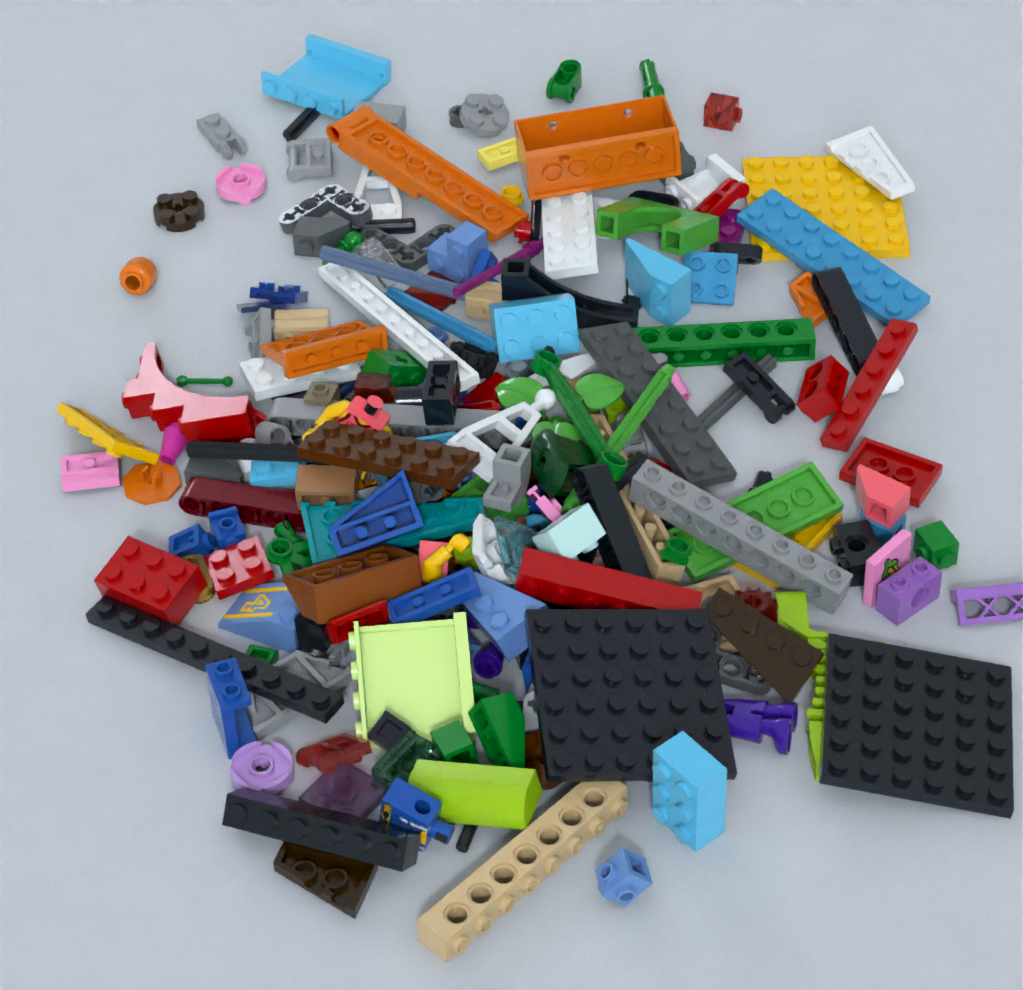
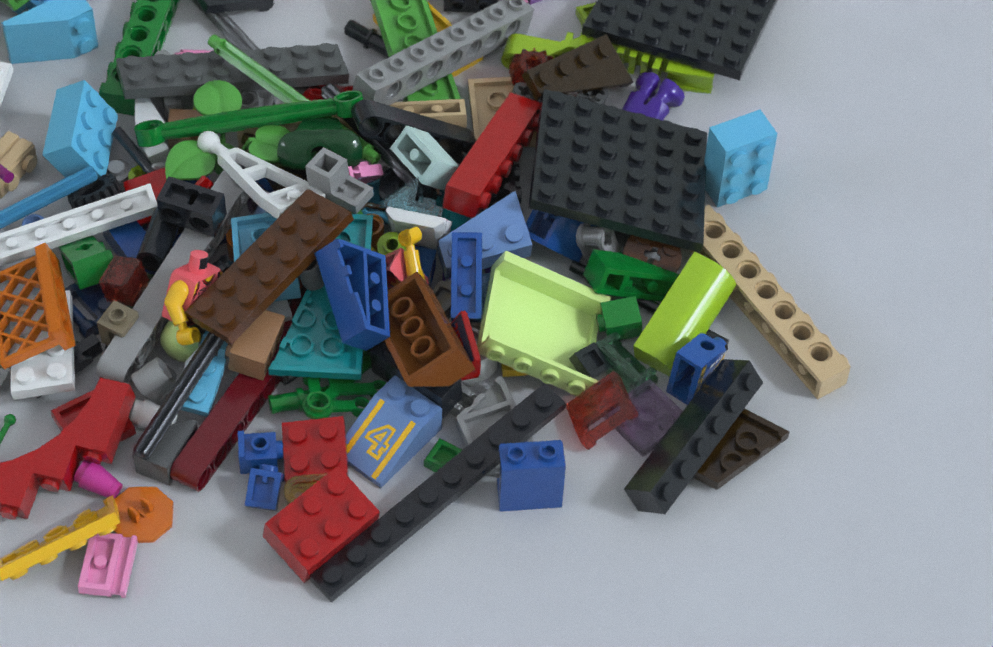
camera: 80 degrees left, 10 degrees up
lavender plate [230,741,294,795] -> none
black arch [501,258,639,329] -> none
medium blue brick [595,847,653,906] -> none
black piece [621,279,642,309] -> none
green plate [660,537,693,566] -> none

